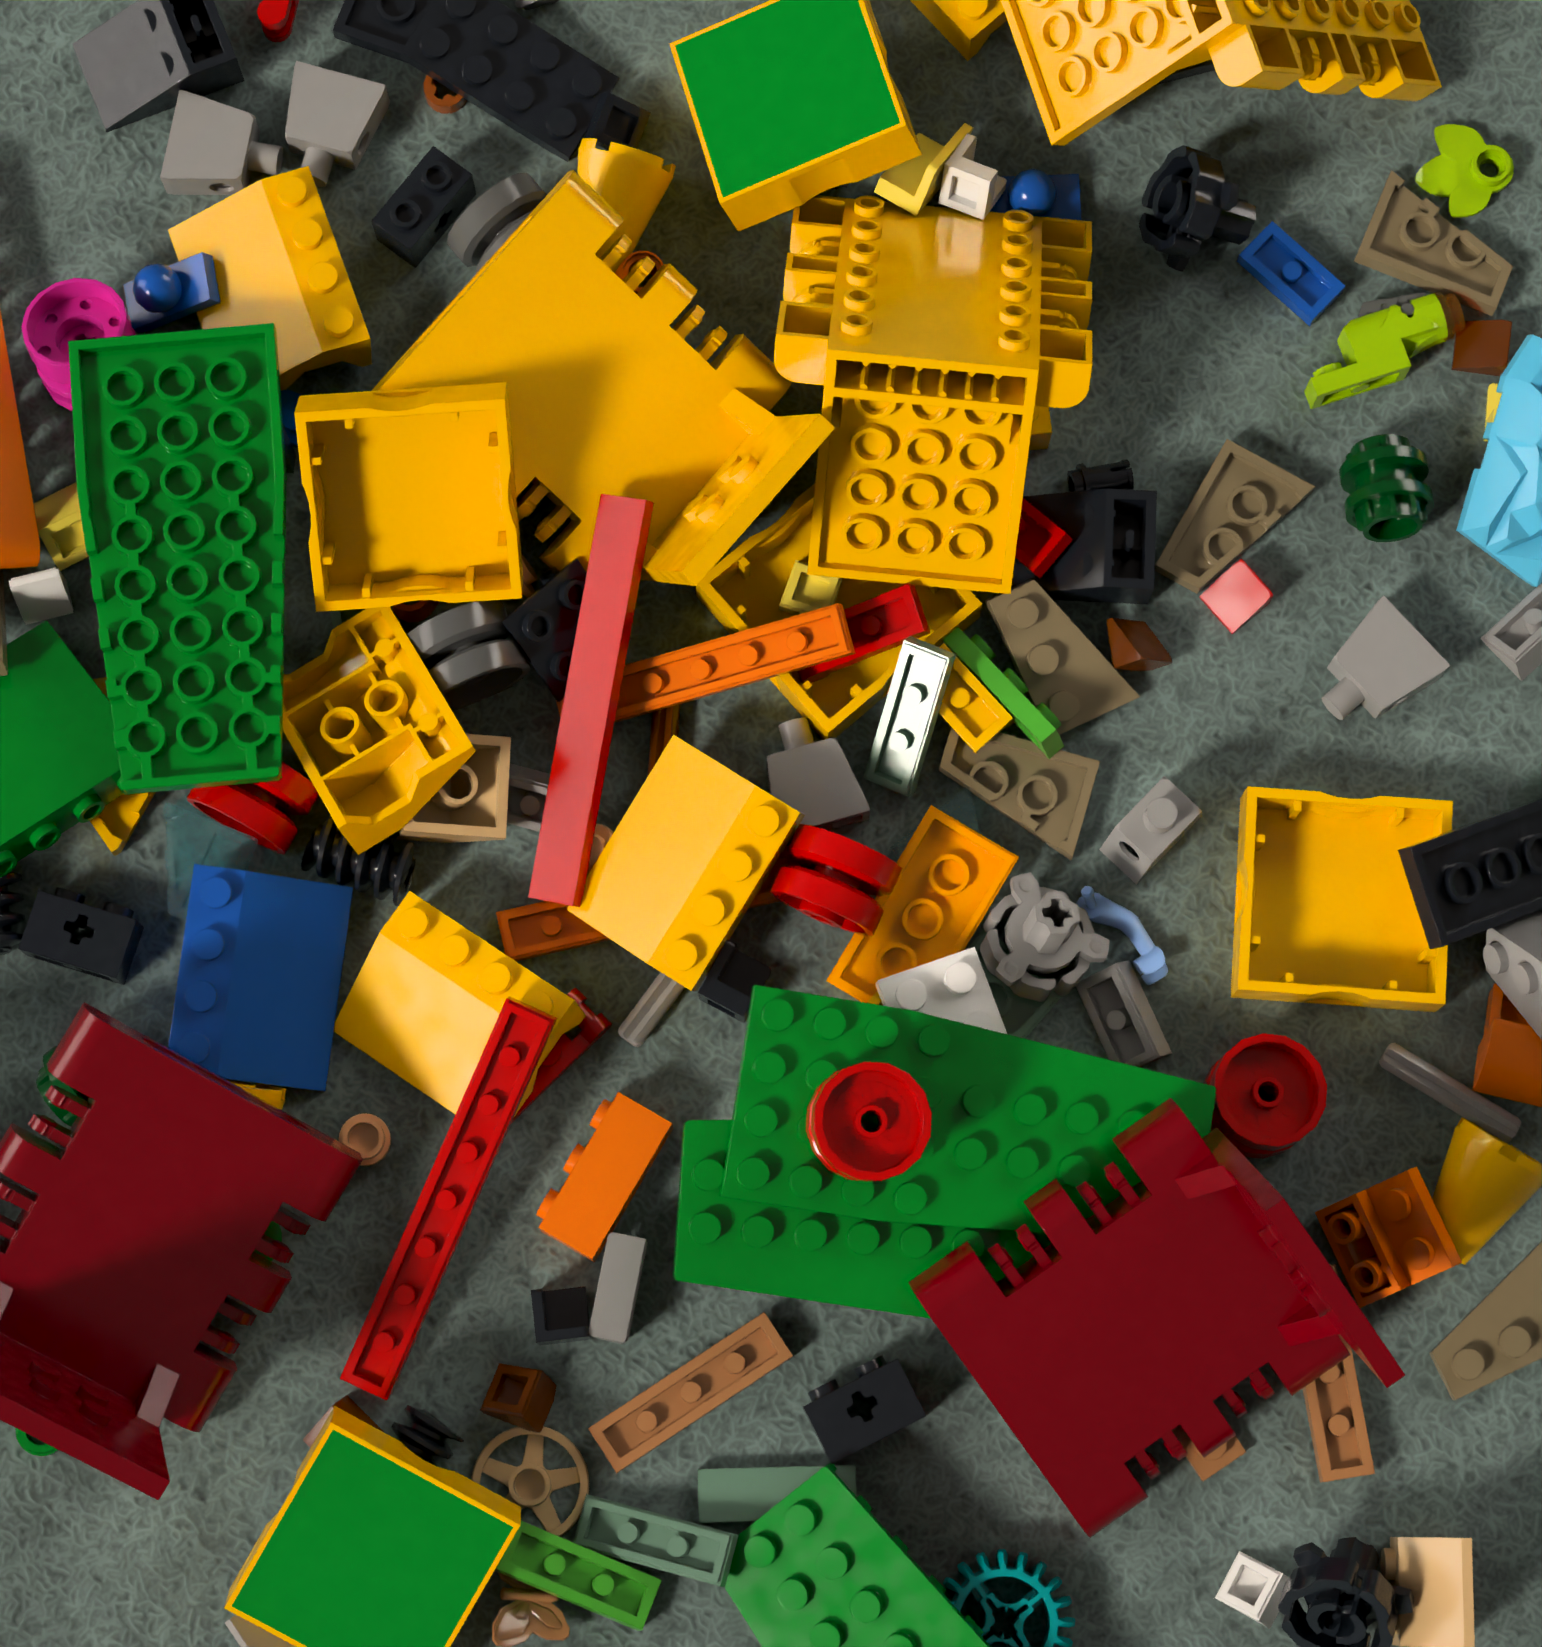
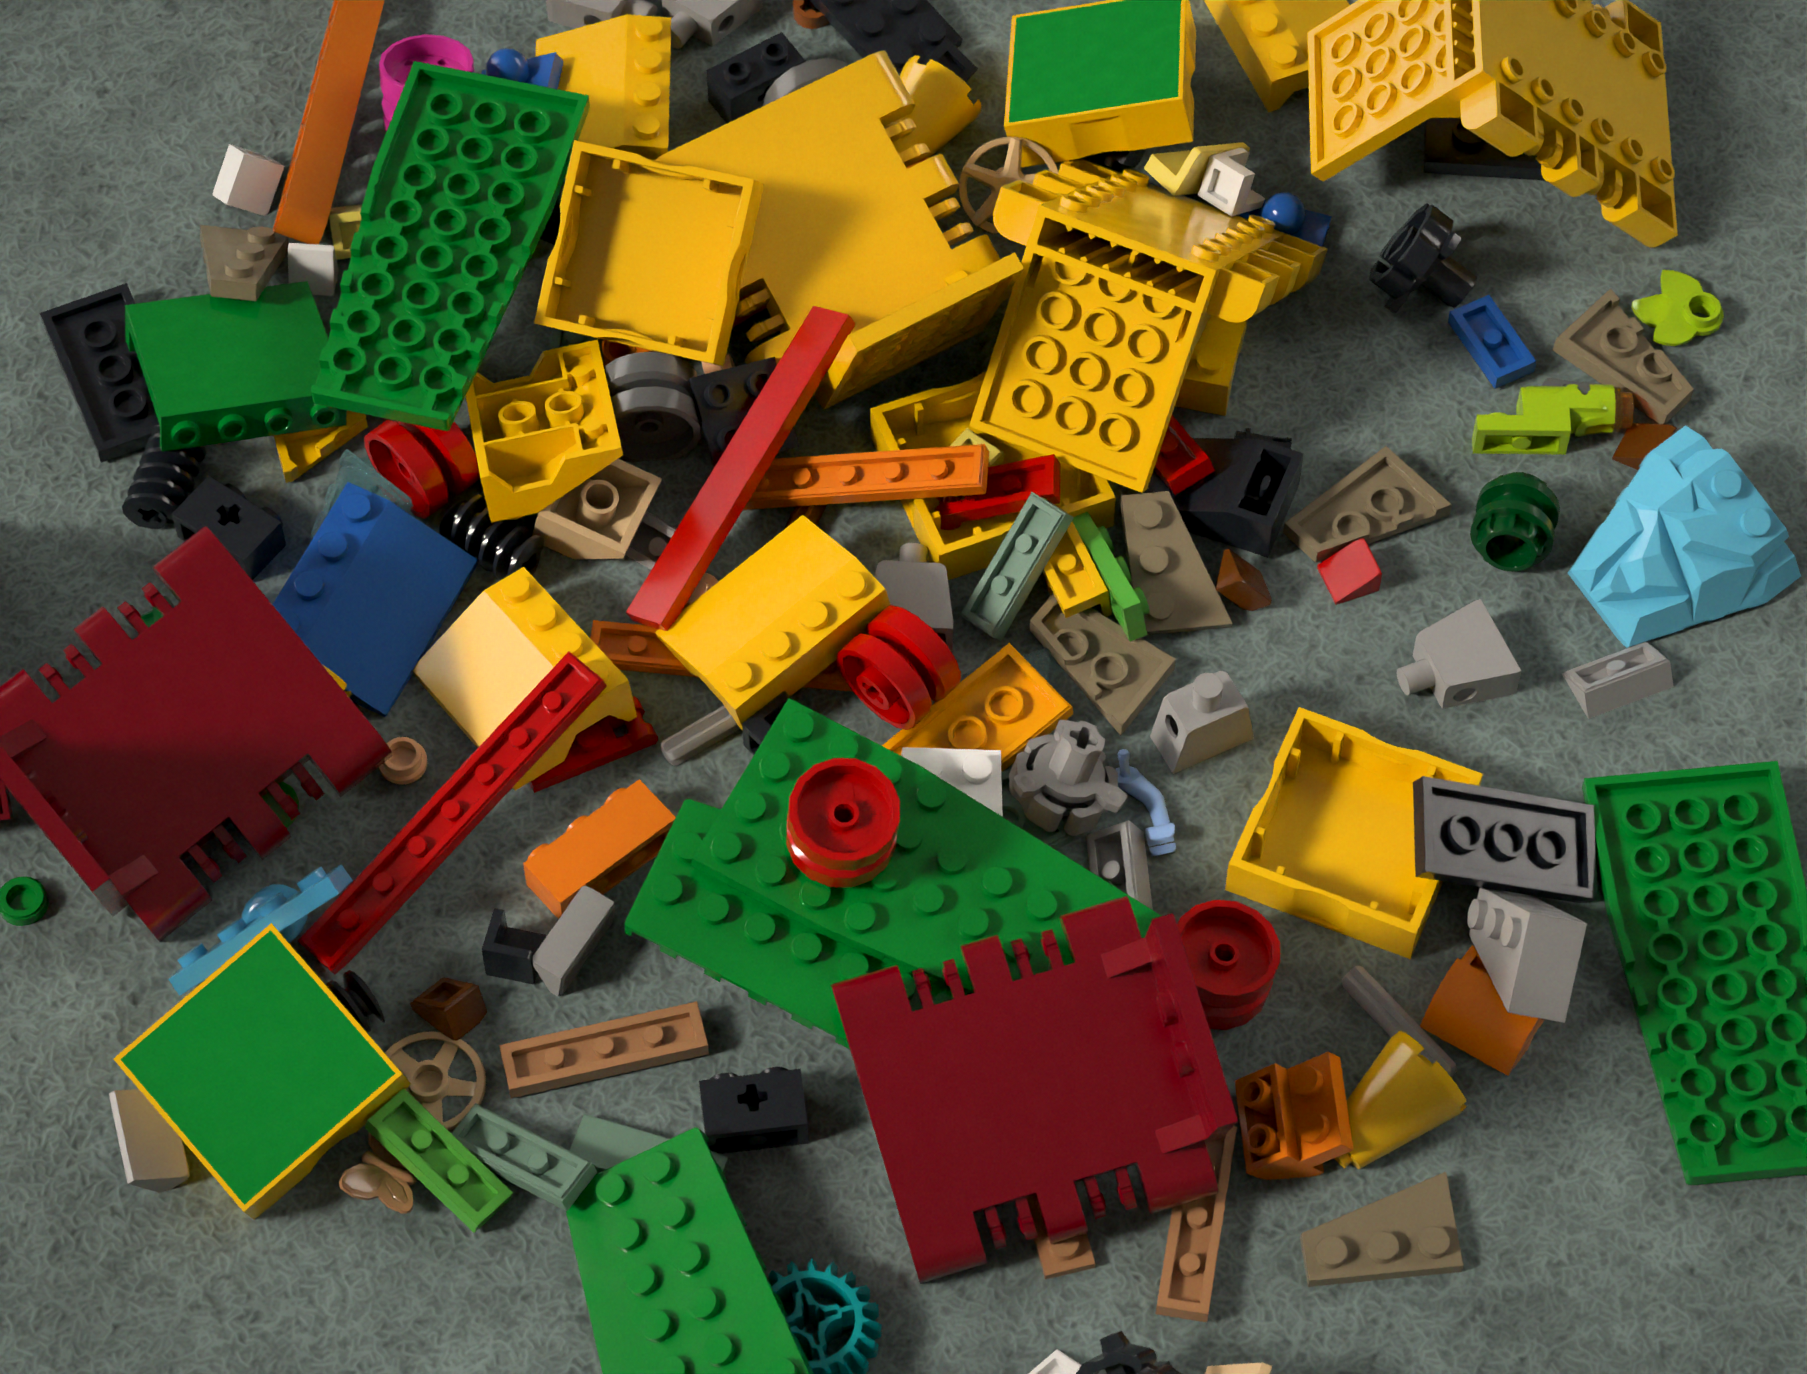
camera: 20 degrees right, 20 degrees down
none -> dark azure plate [168,864,353,996]
none -> tan wheel [959,137,1059,233]

